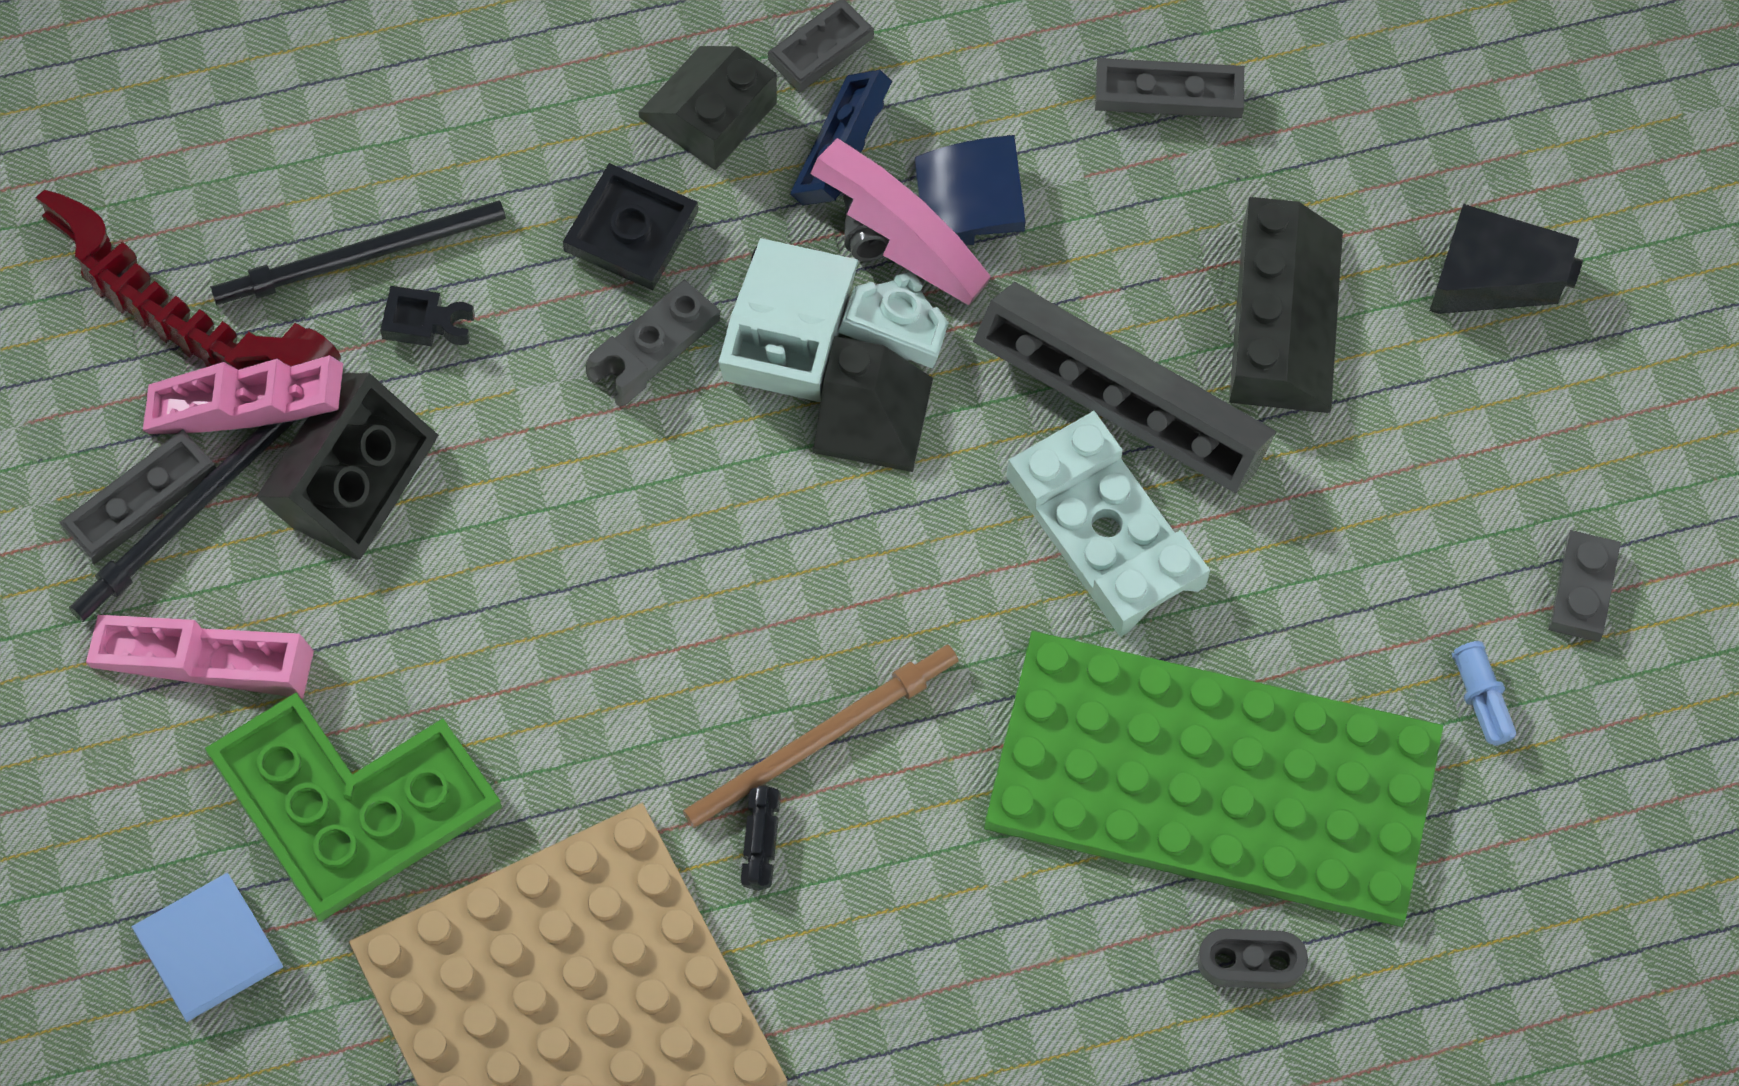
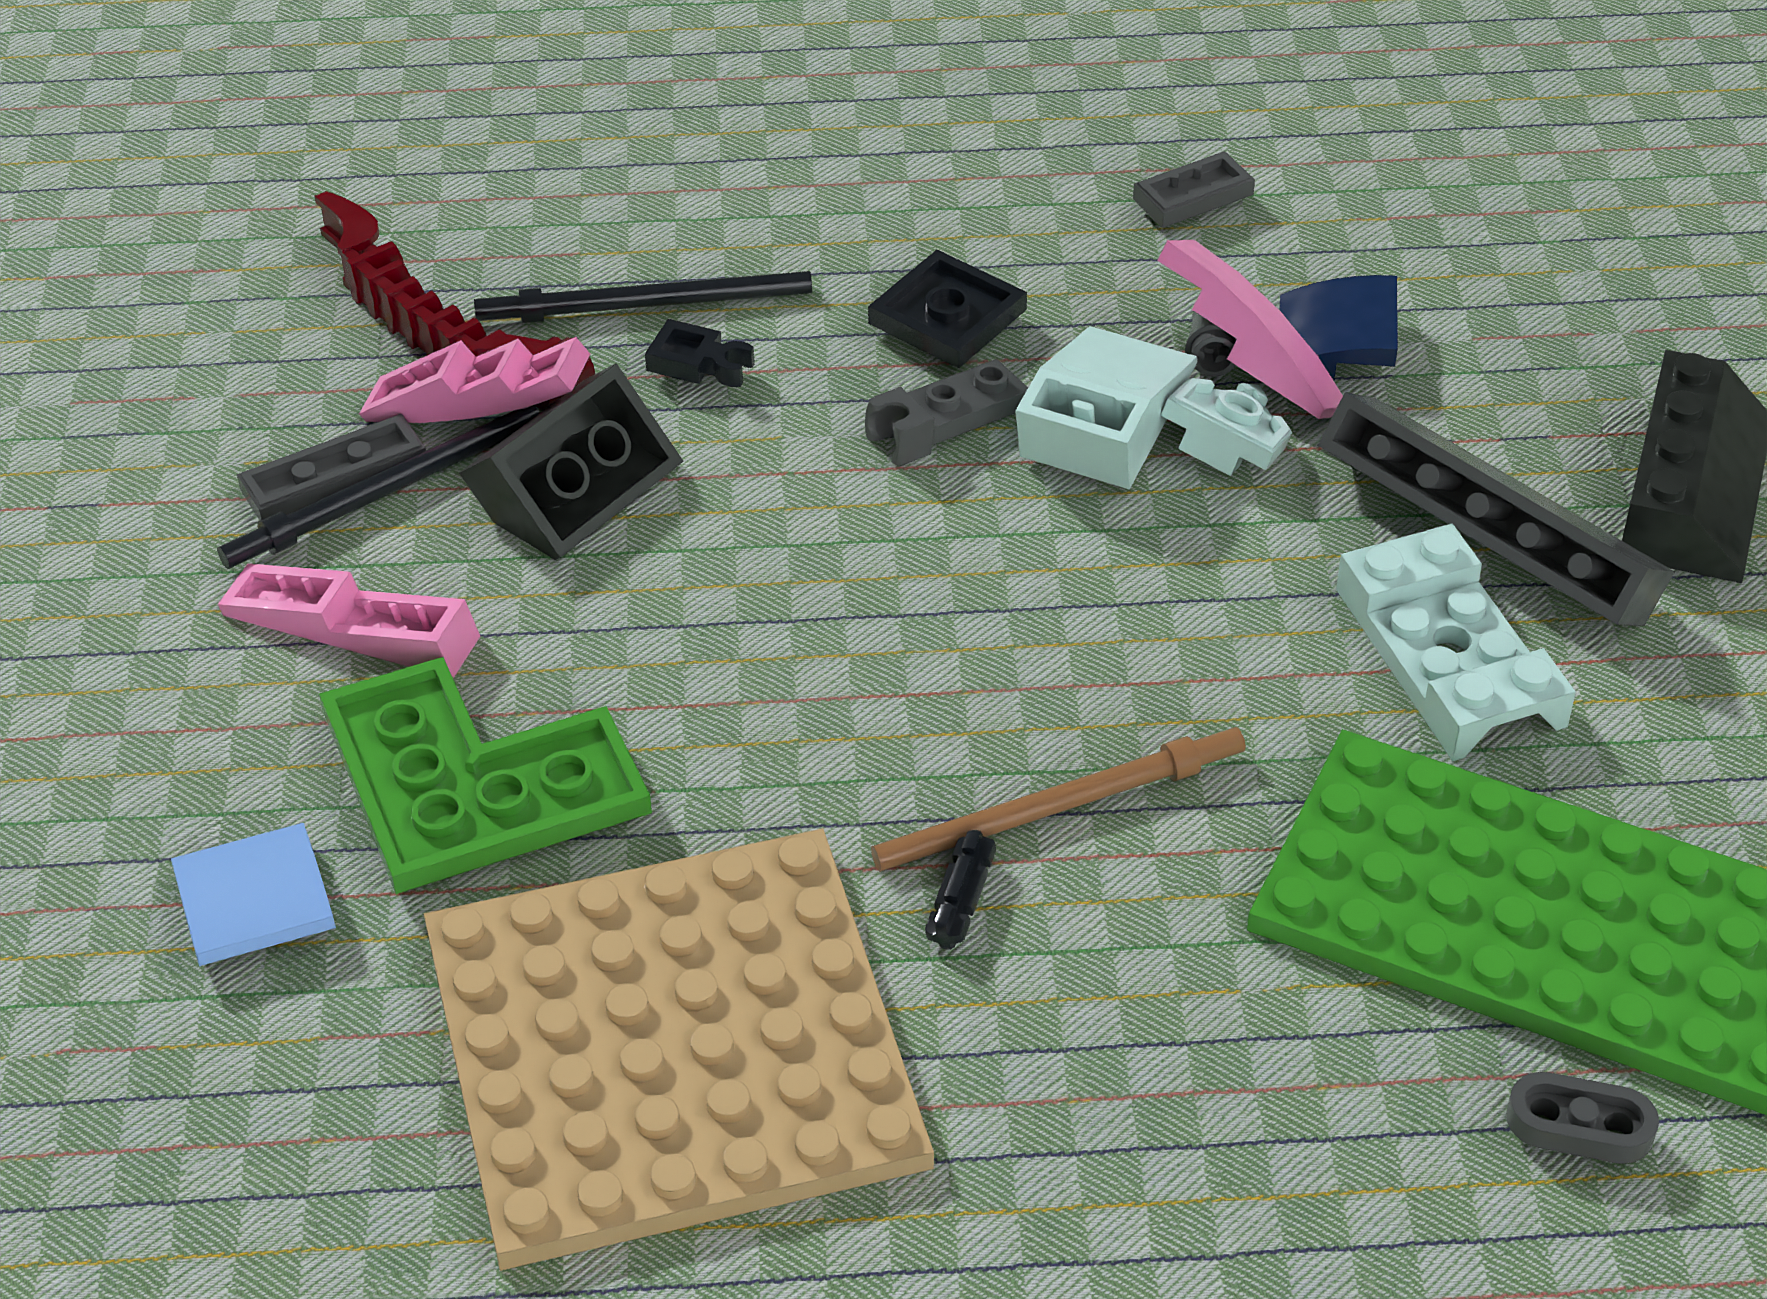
camera: 15 degrees right, 20 degrees down
pearl dark grey slope [638,46,777,171] -> none
dark blue plate [790,69,892,206] -> none
pearl dark grey slope [813,336,933,472] -> none
dark grey plate [1095,58,1245,118] -> none

